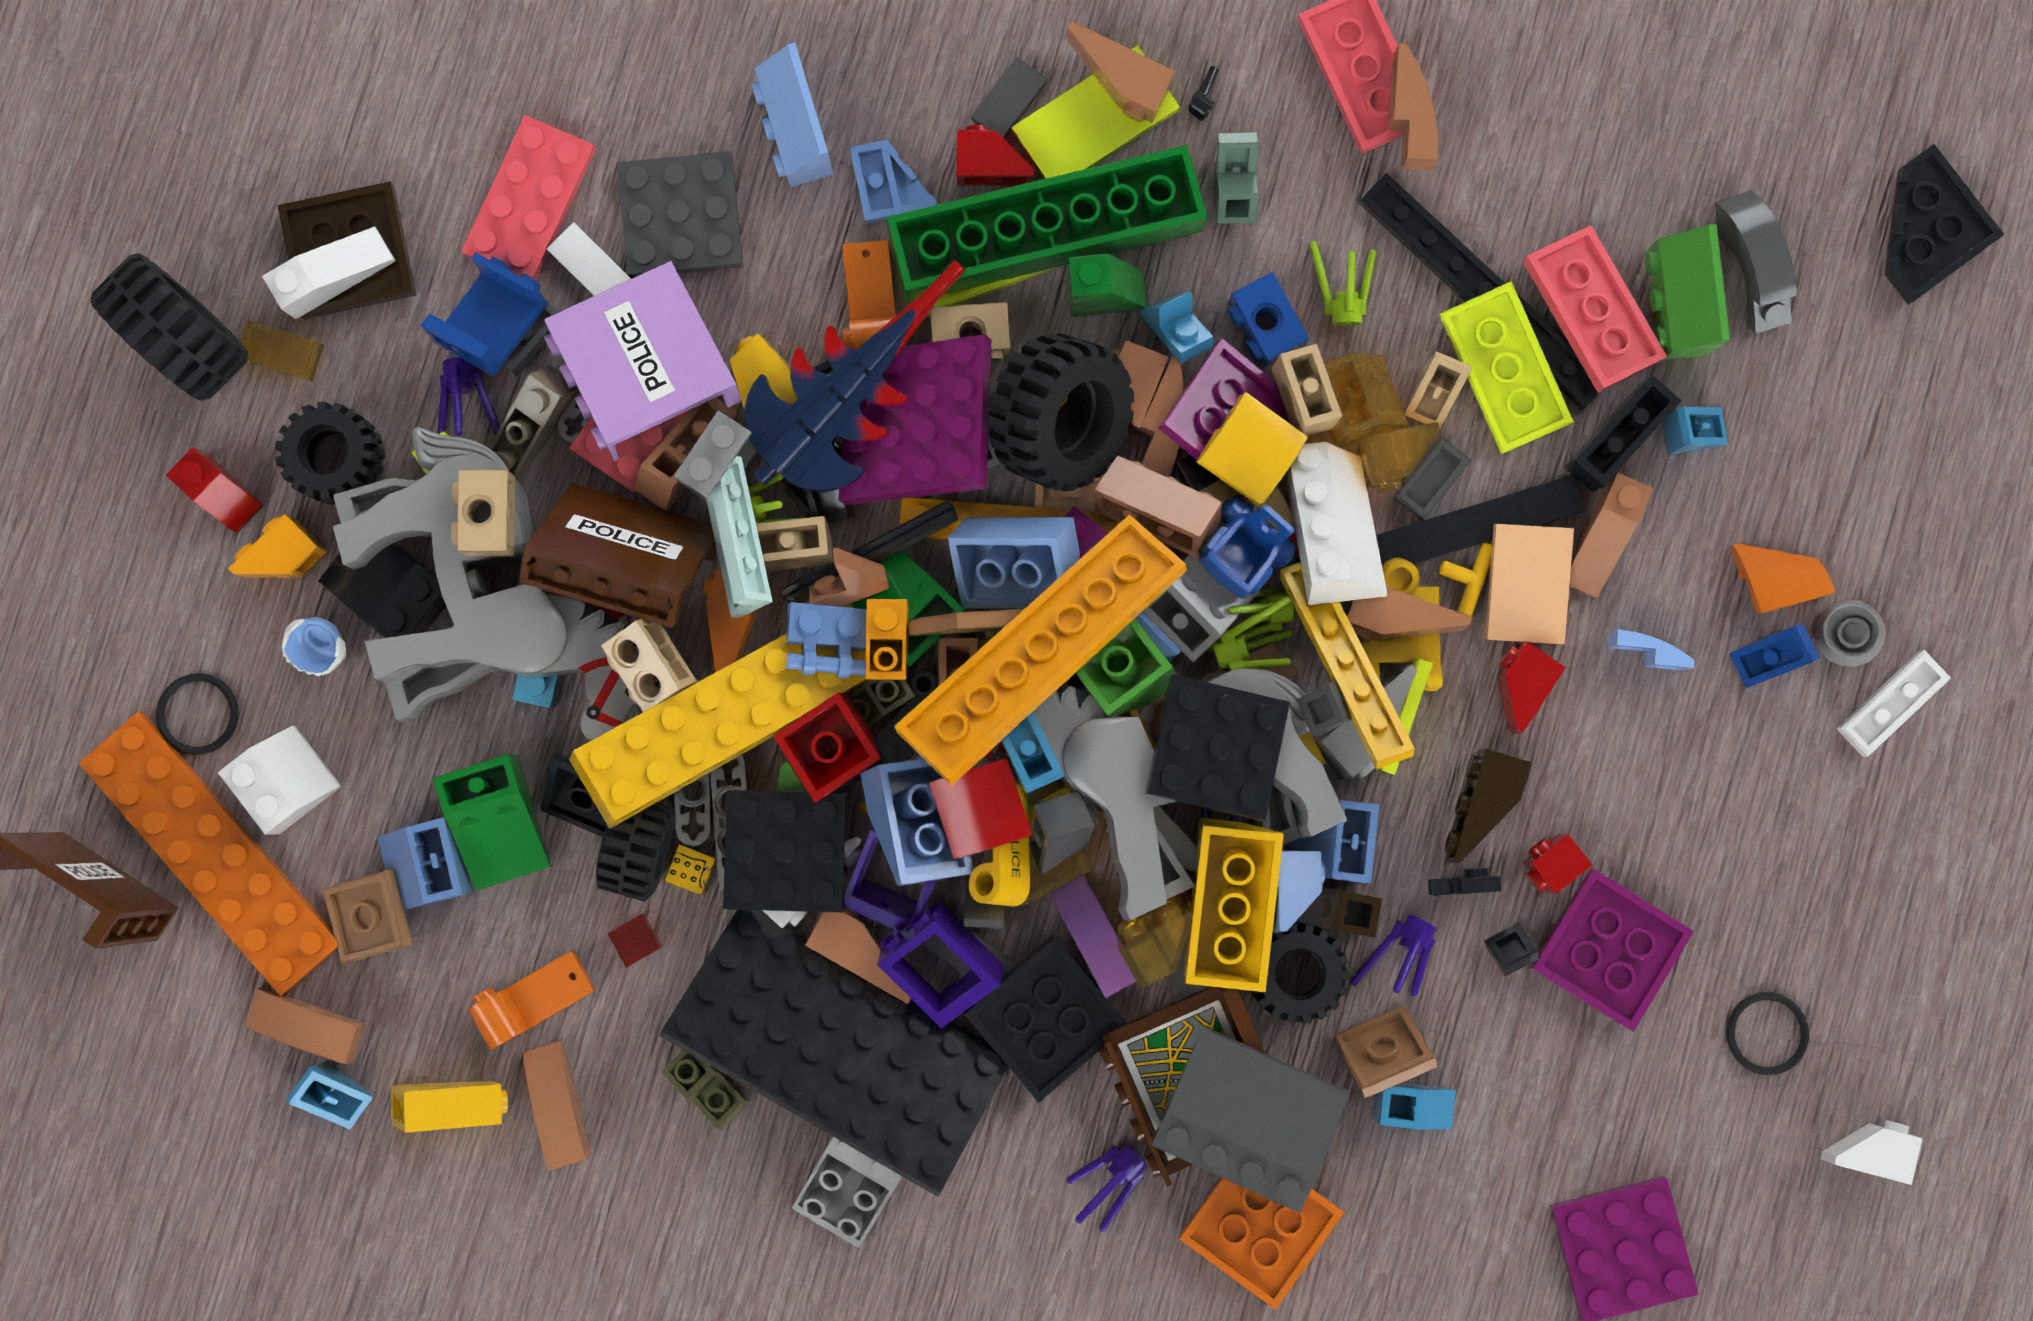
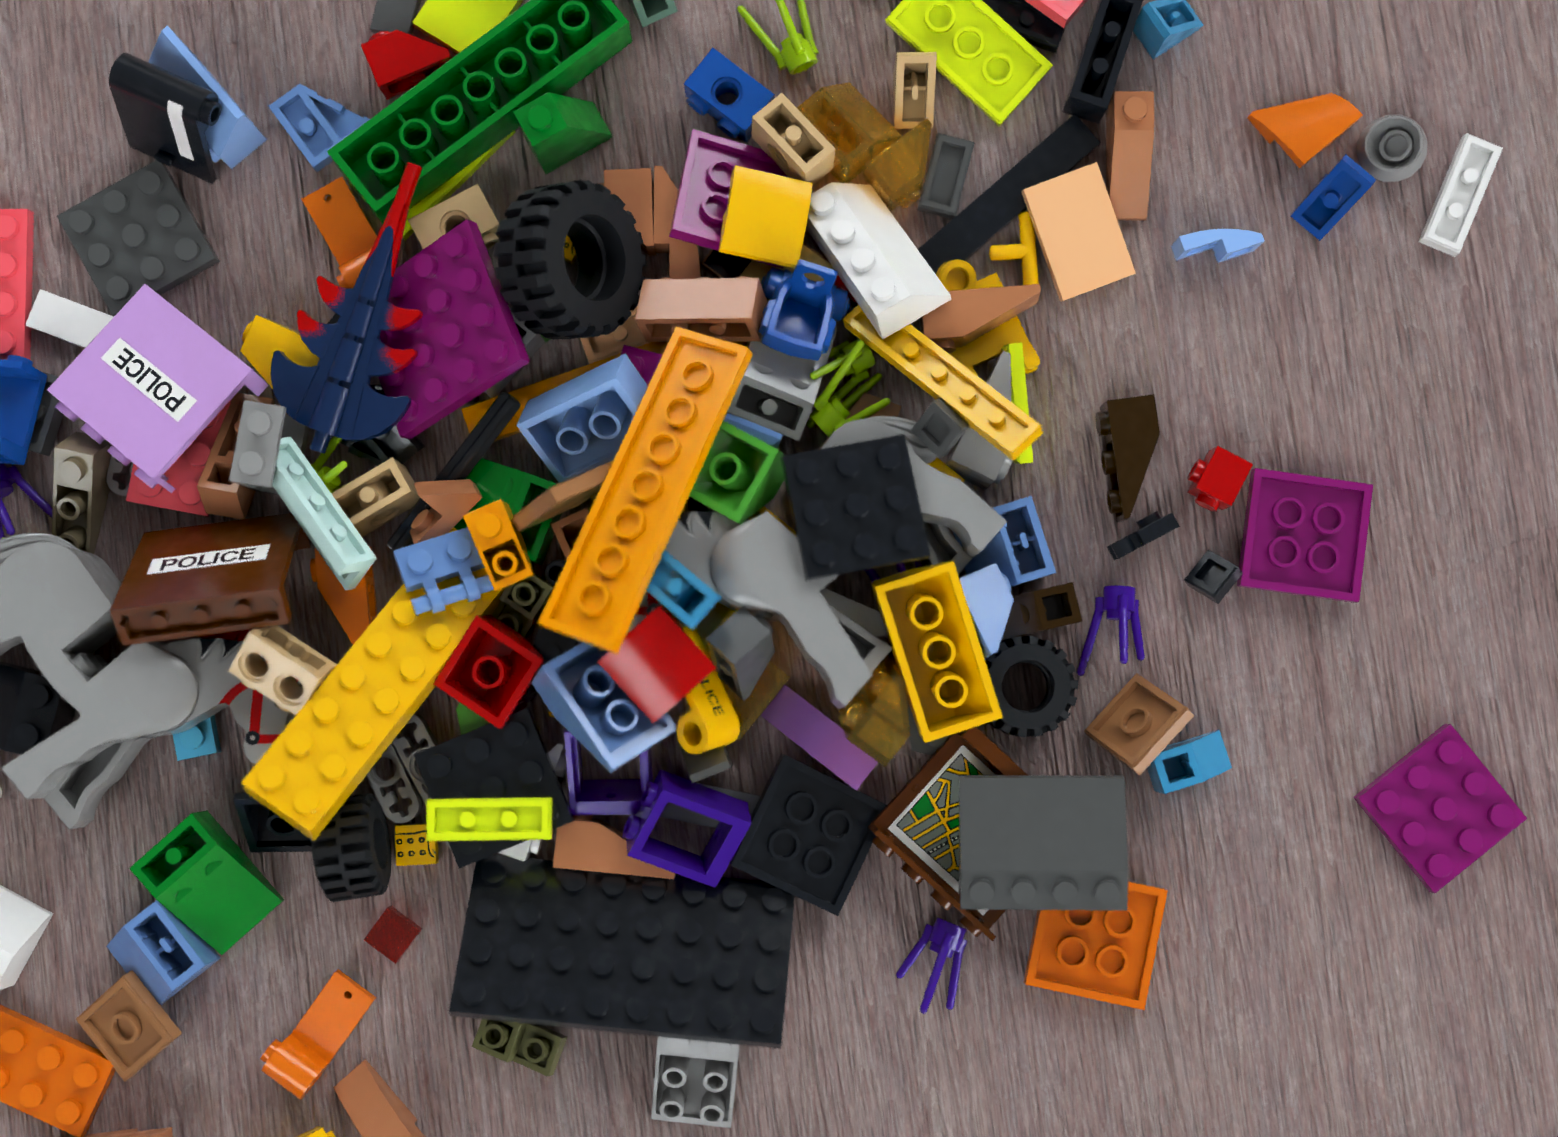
camera: 20 degrees left, 0 degrees up
tan brick [451,470,515,556] -> none
dark azure slope [1139,291,1213,363] -> none
red slope [1497,642,1566,734] -> none
black tyre [1726,992,1809,1075] -> none
none -> black door [109,53,221,184]
none -> neon yellow tile [426,797,552,841]

